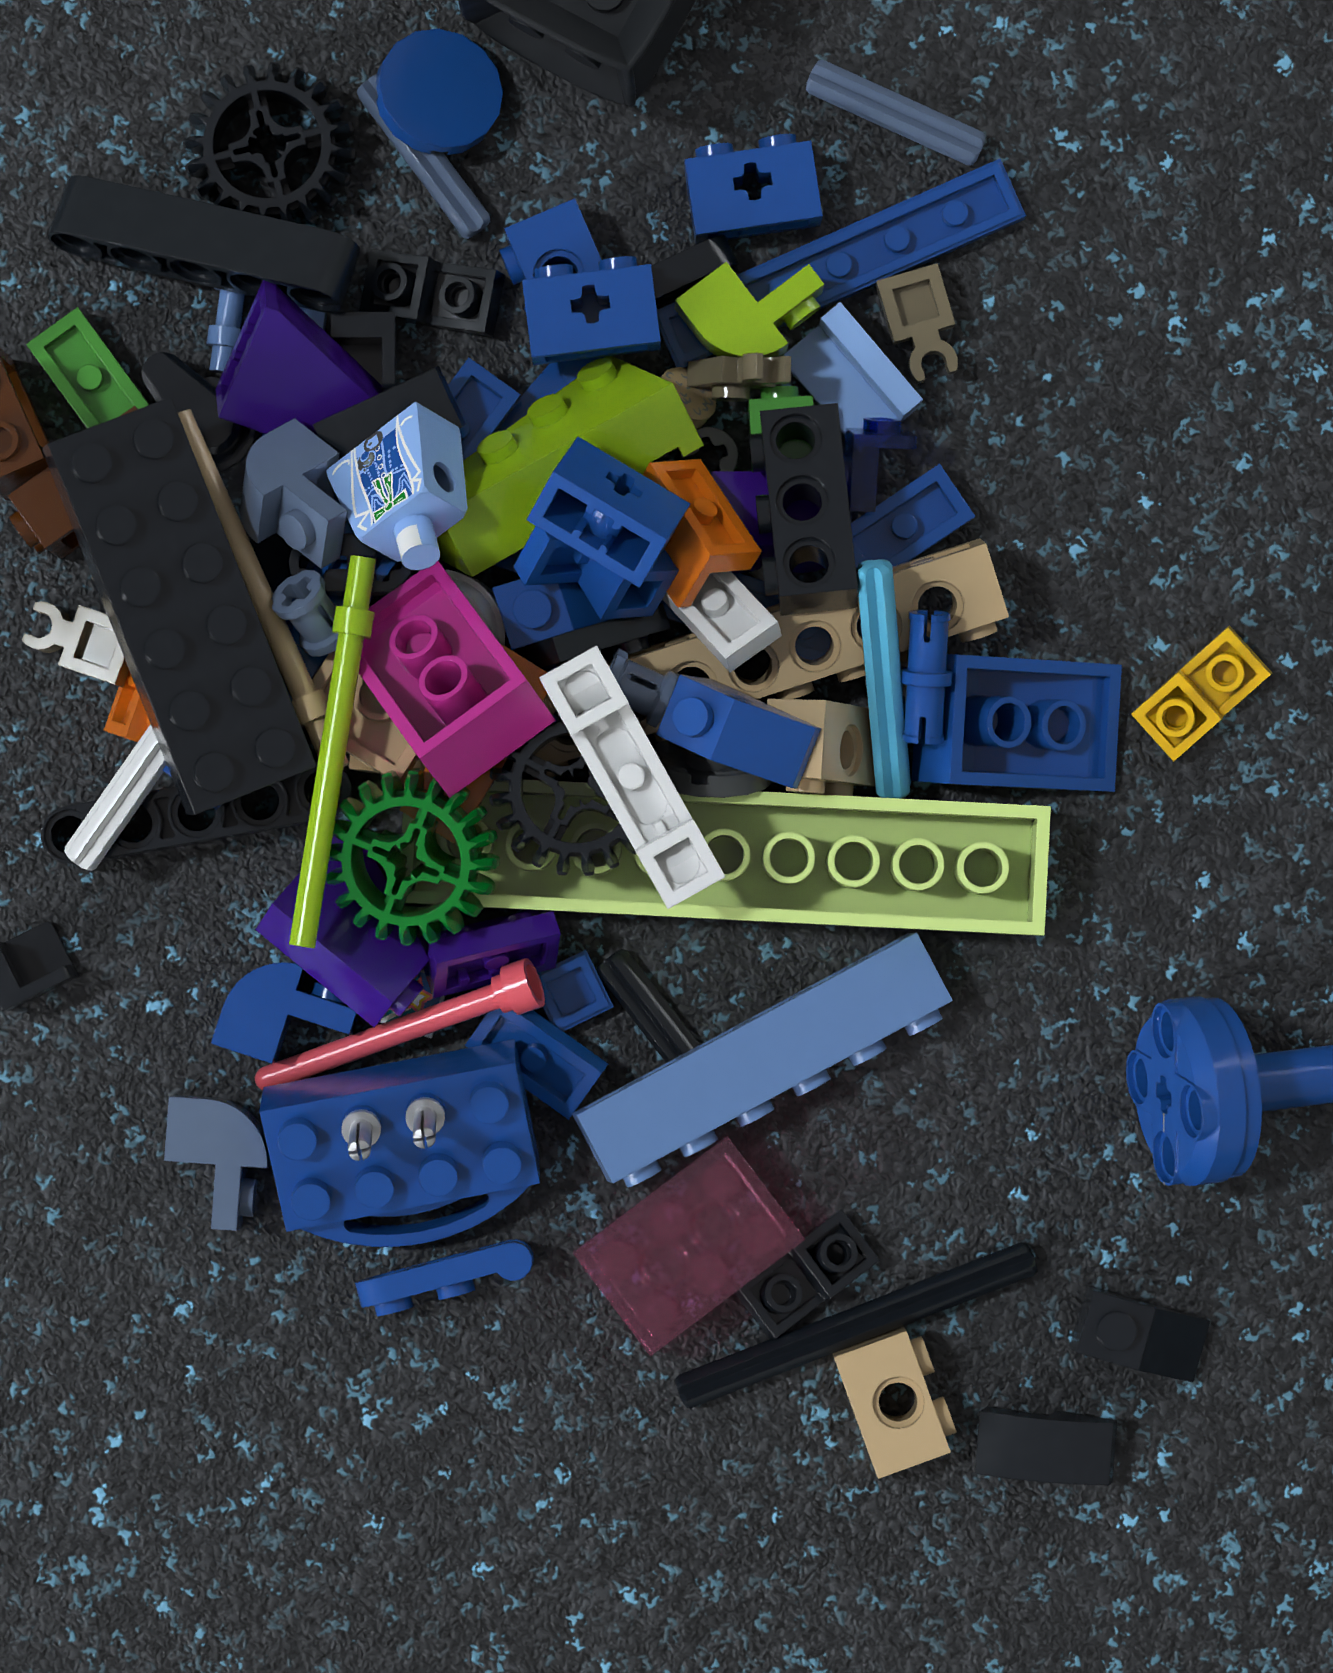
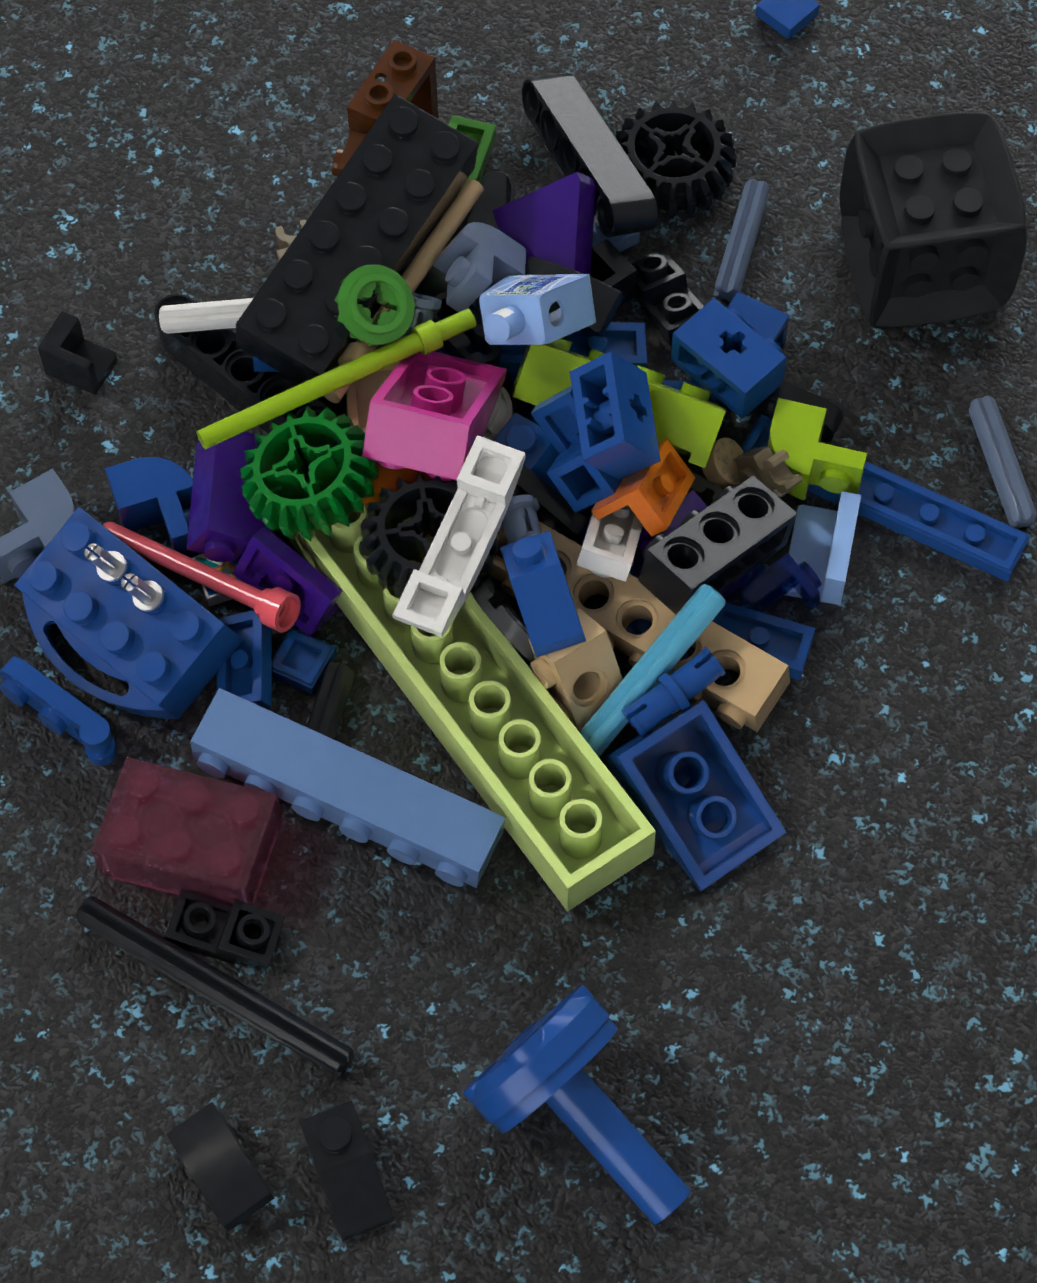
camera: 55 degrees right, 25 degrees down
blue tile [375,29,503,155] -> none
blue brick [684,134,823,245] -> none
tan brick [833,1326,957,1479] -> none
dark tan plate [875,263,958,384] -> none
yellow slope [1131,625,1272,762] -> none
none -> bright green gear [334,265,415,346]

